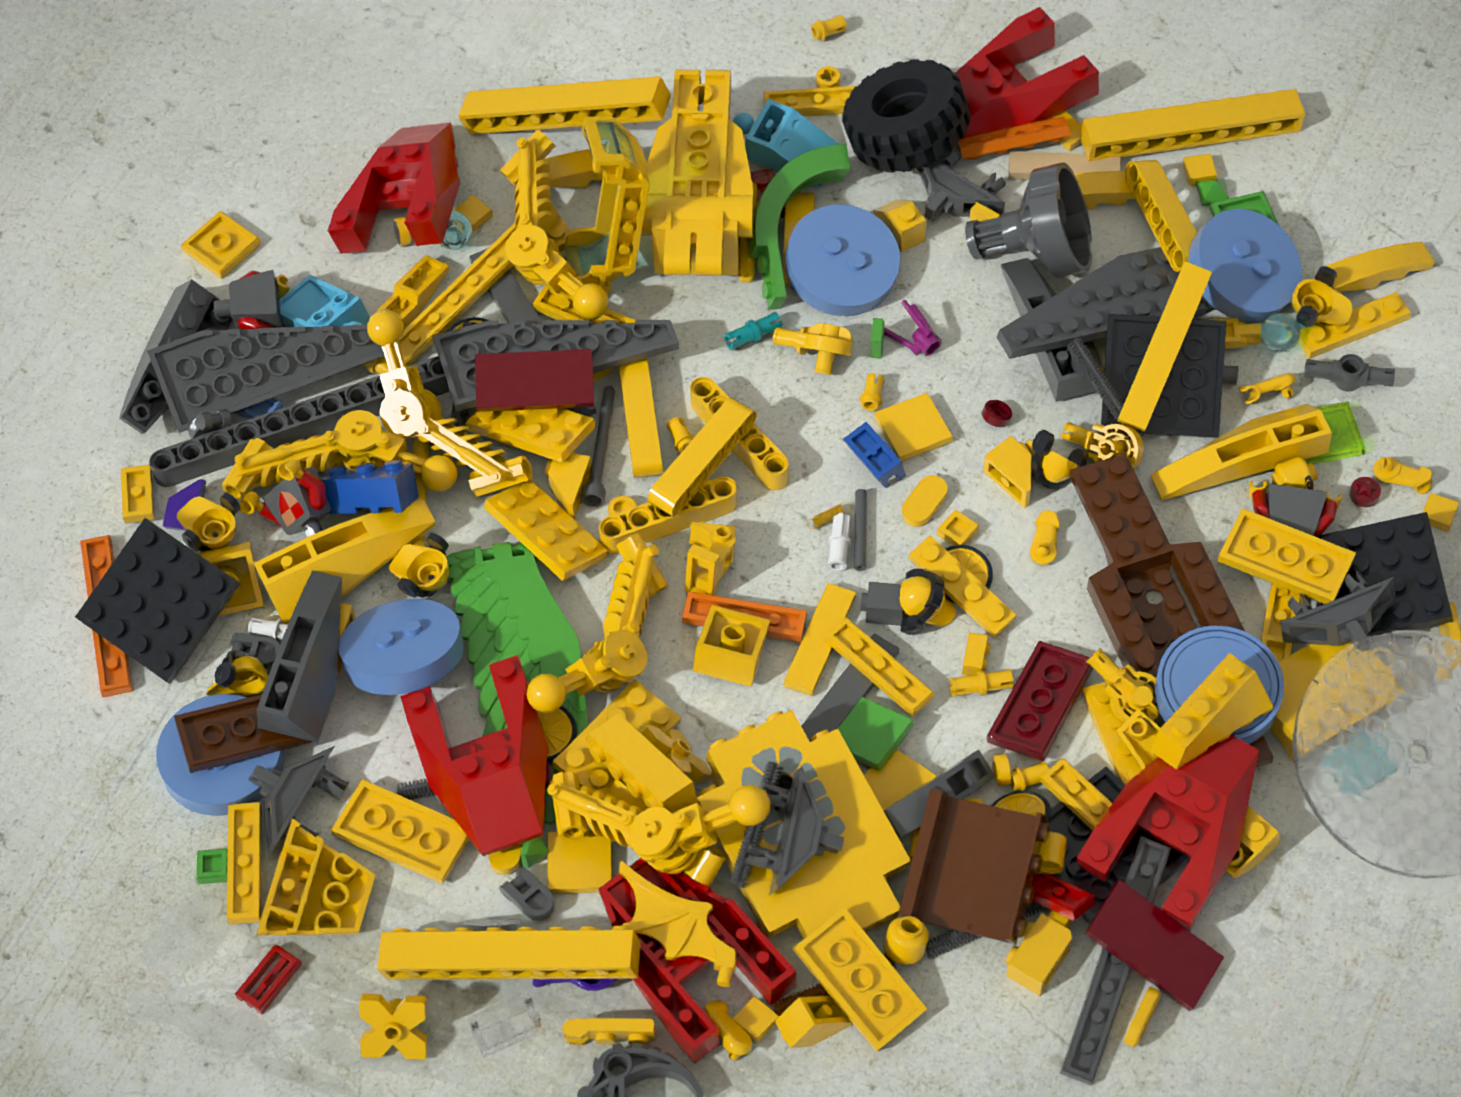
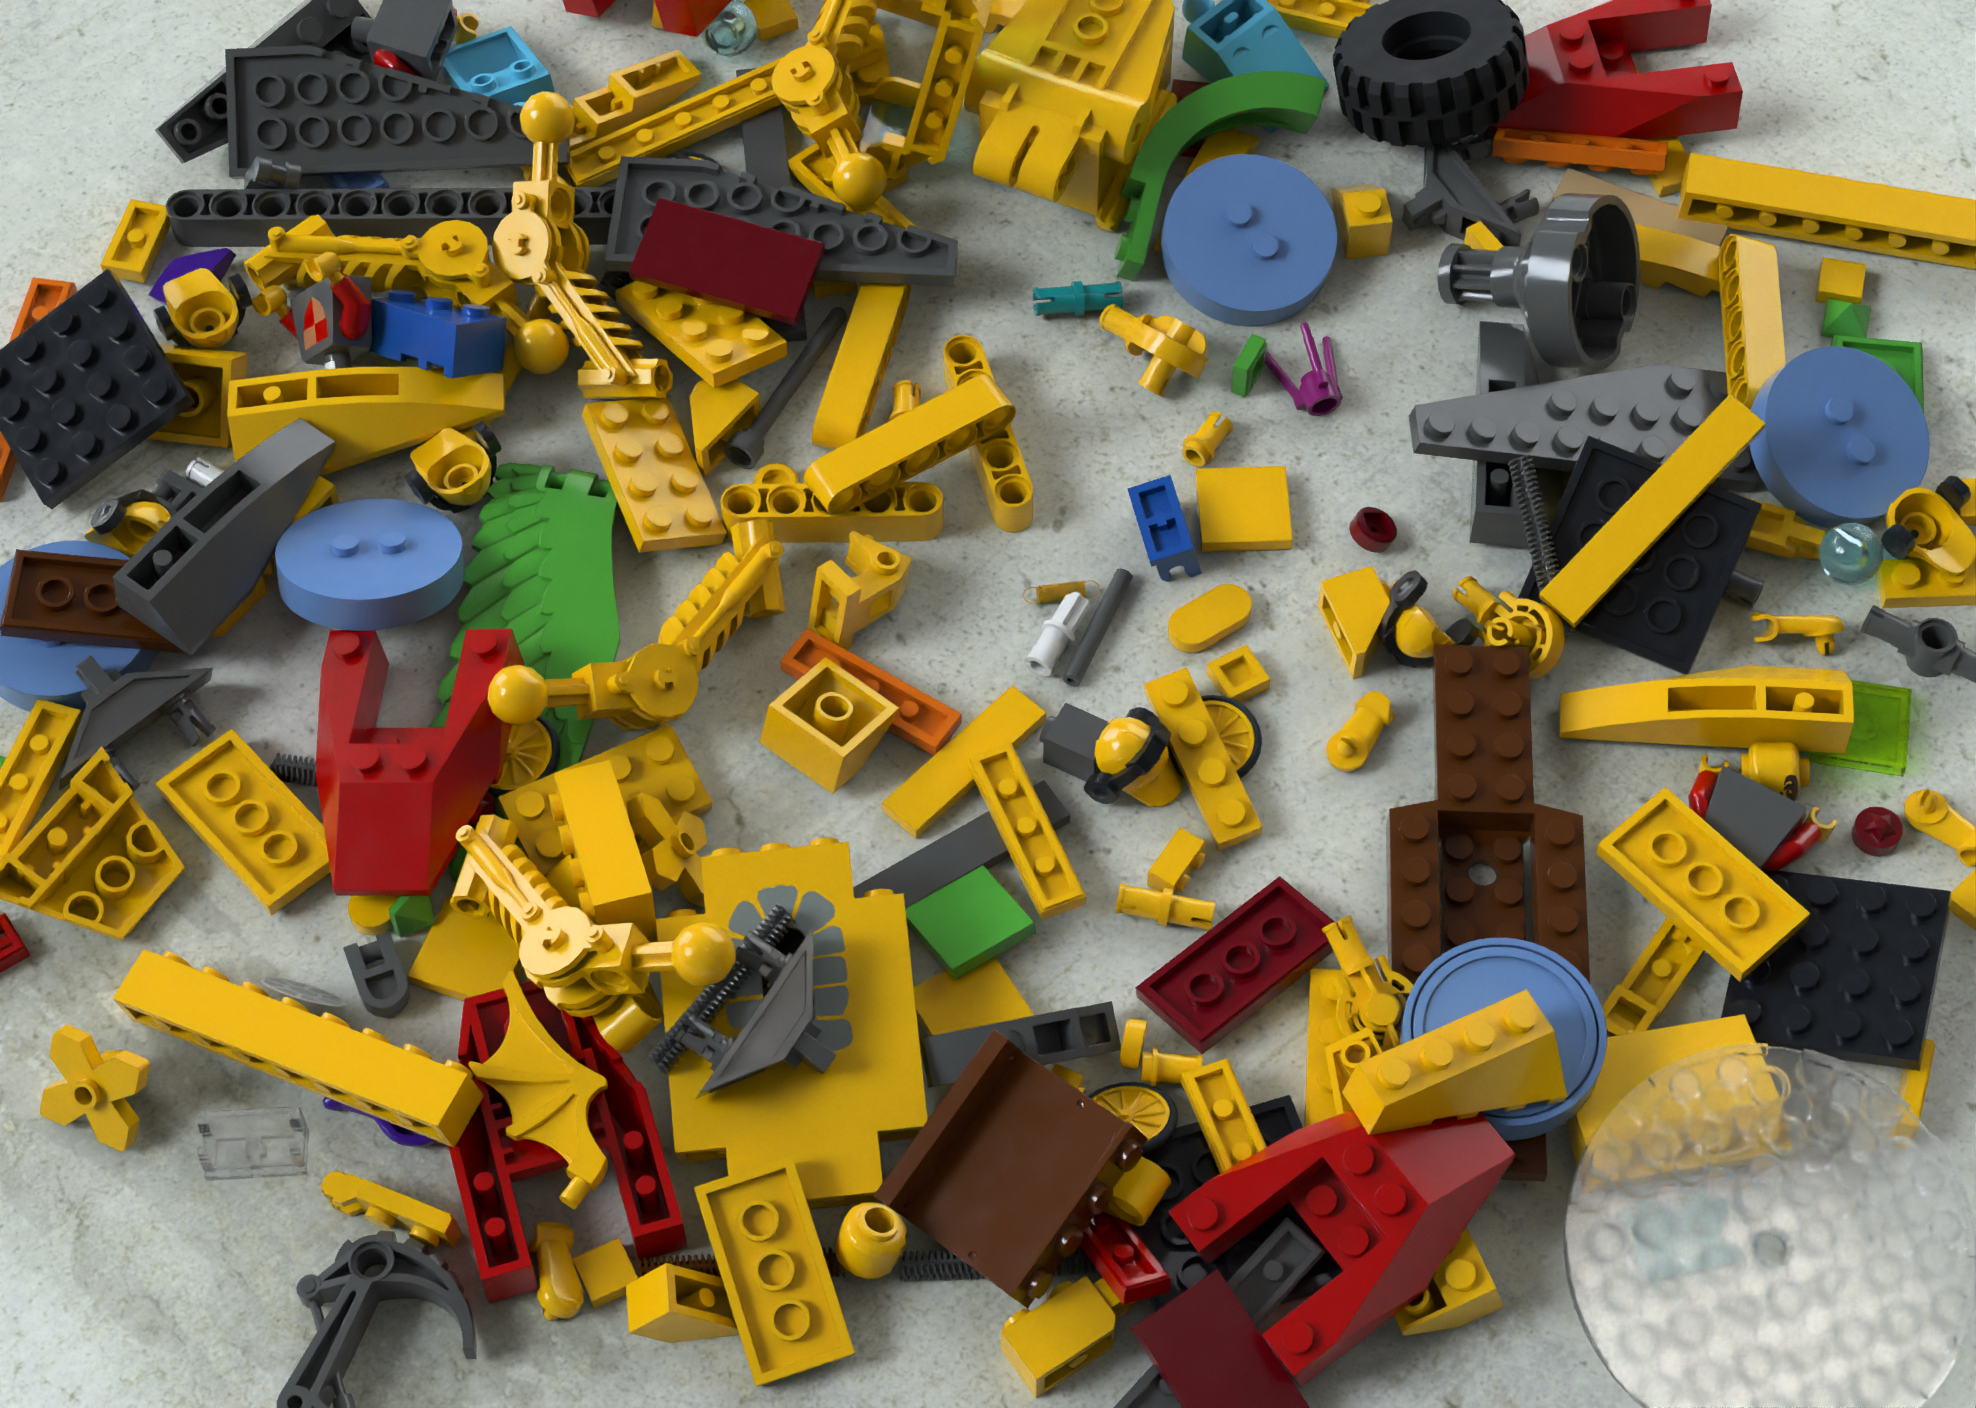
camera: 20 degrees right, 0 degrees up
dark grey connector [1280,571,1396,654] -> none

